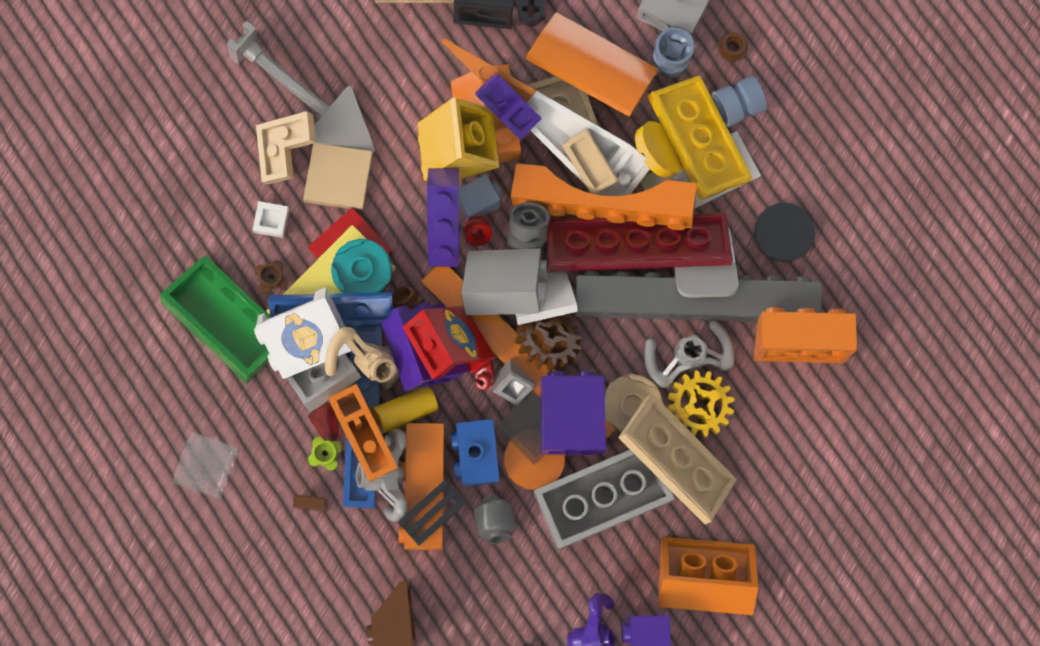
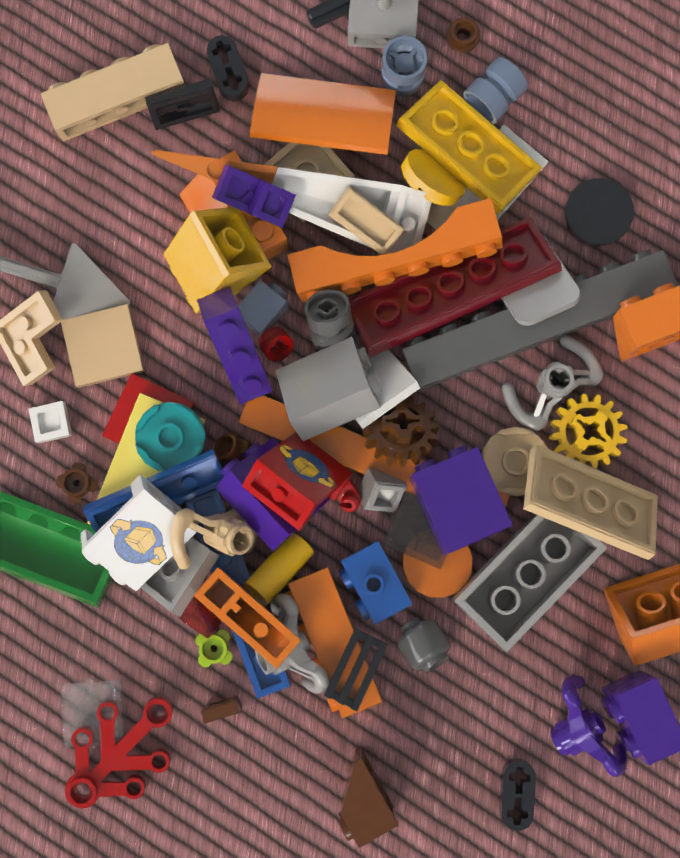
camera: 15 degrees left, 5 degrees up
none -> red plant [65,696,173,808]

